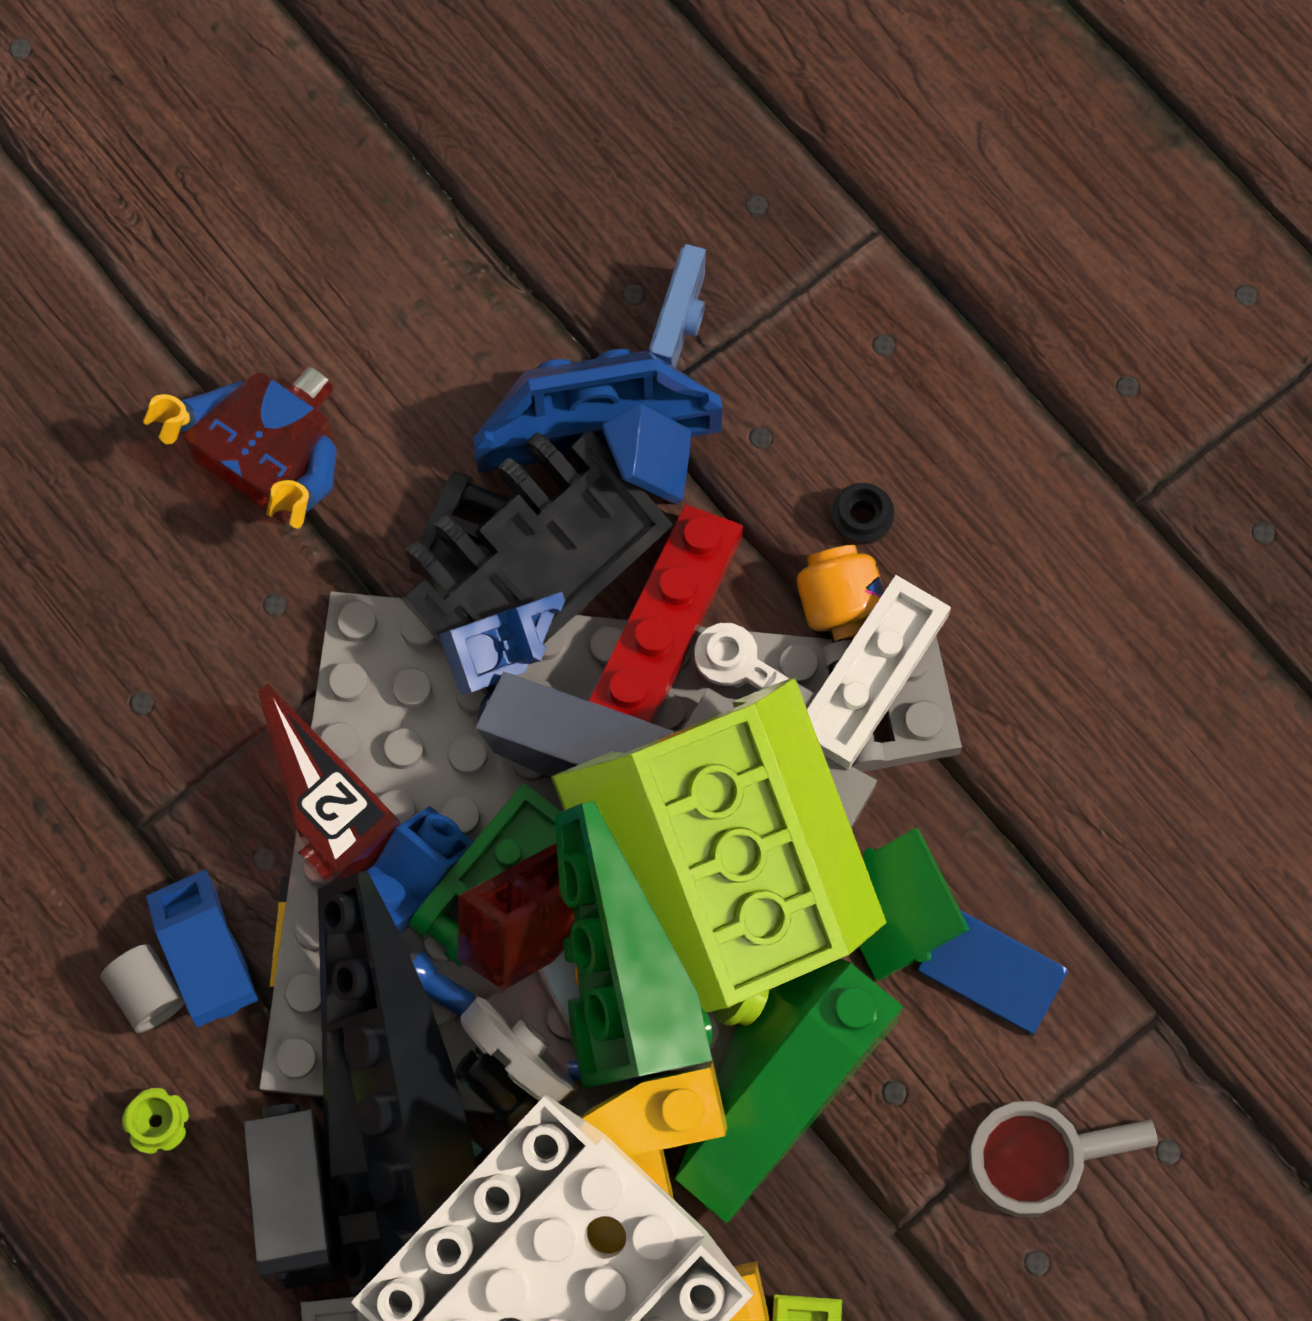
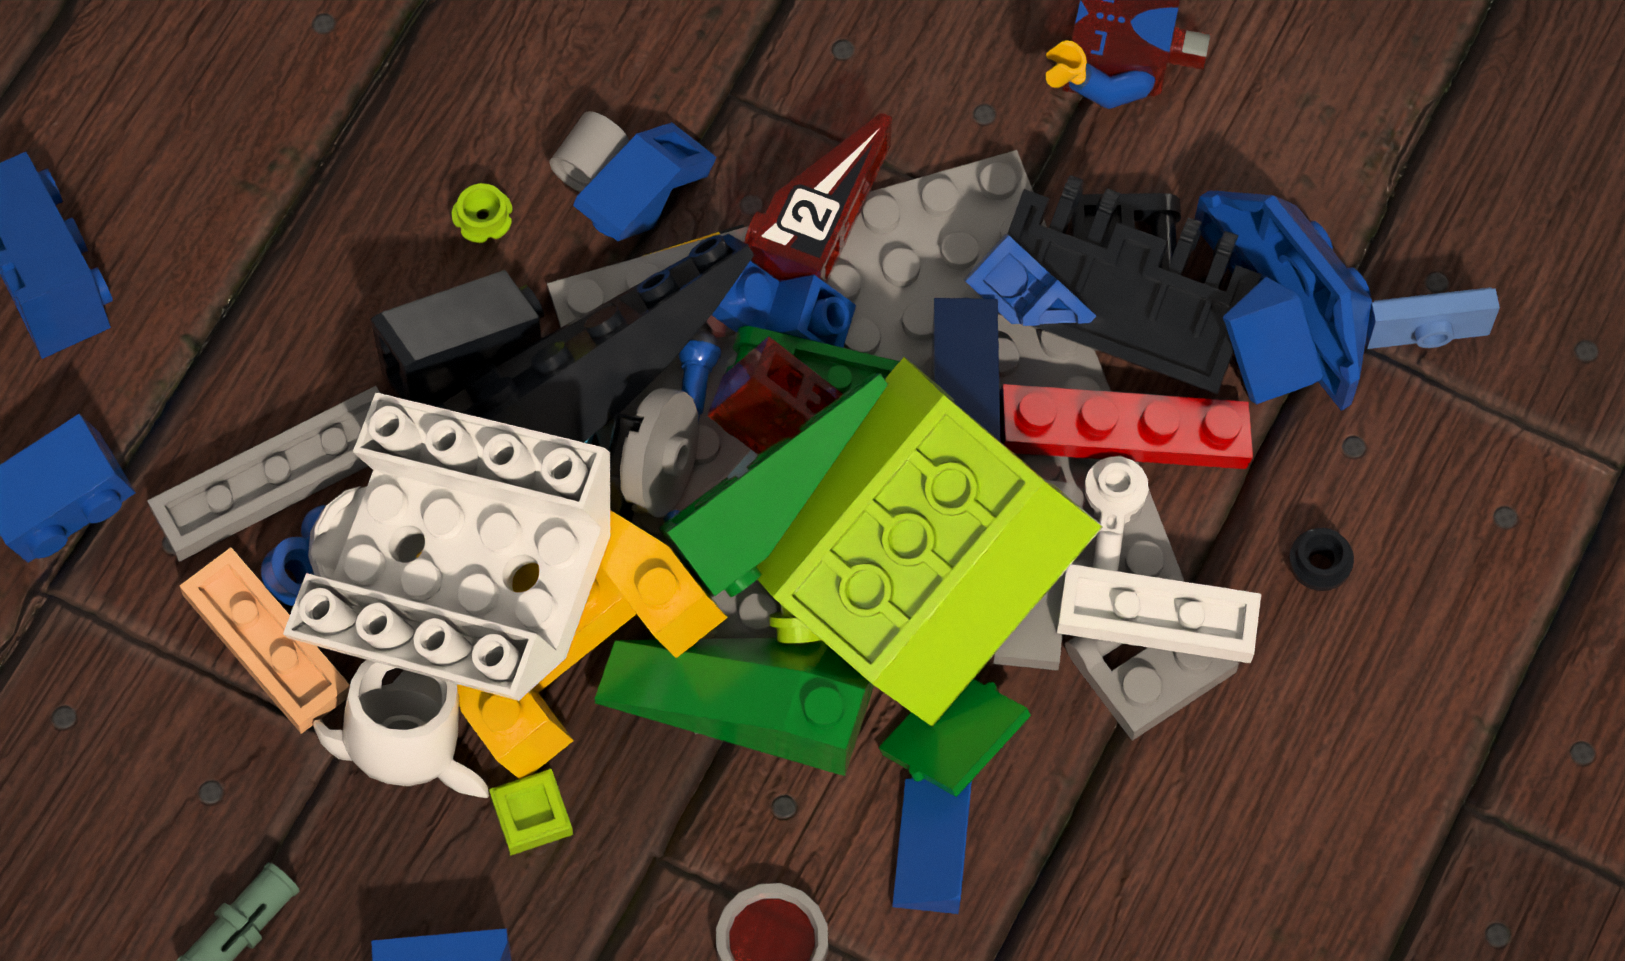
camera: 65 degrees right, 5 degrees down
light orange head [797,545,884,642] -> none

